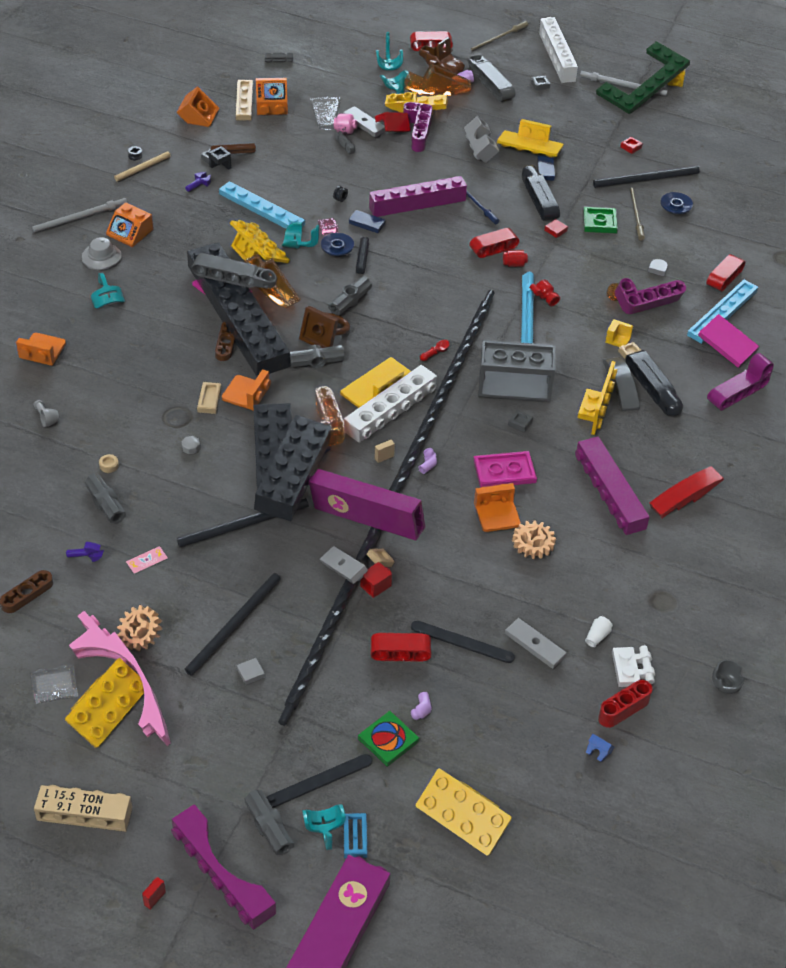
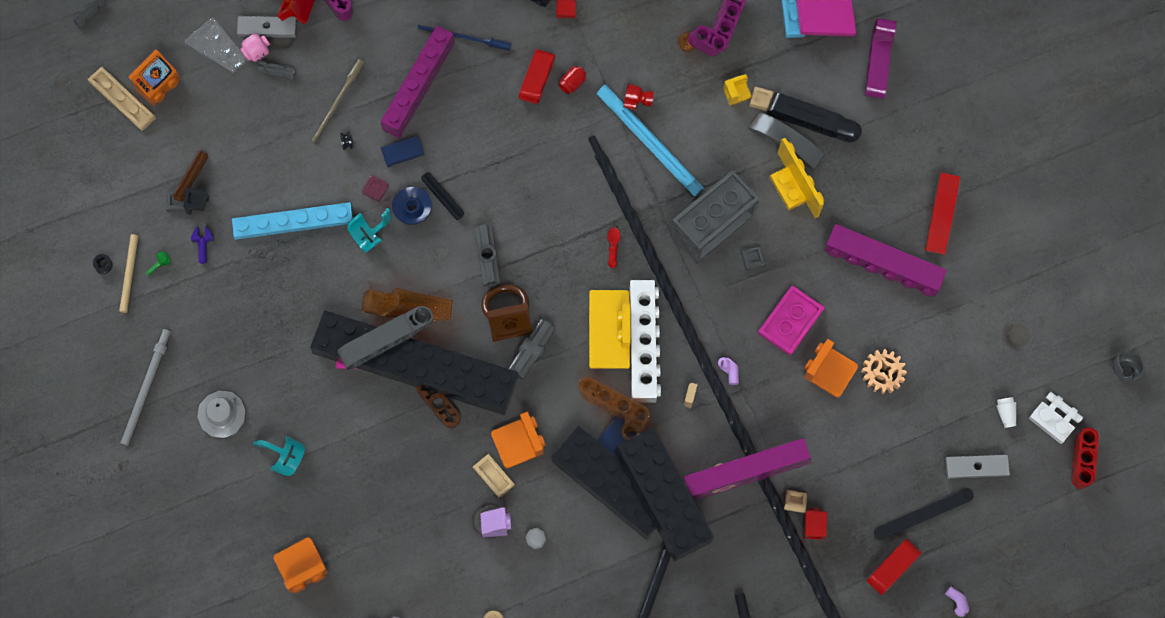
camera: 45 degrees left, 25 degrees up
orange slope [106,202,153,247] -> none
orange slope [176,86,219,127] -> none
yellow bracket [230,220,290,265] -> none
light grey tile [320,546,368,584] -> none
blue tile [586,734,615,762] -> none
none -> green hand [145,251,170,276]
none -> dark tan piece [311,59,364,143]
none -> lavender slope [480,507,511,538]

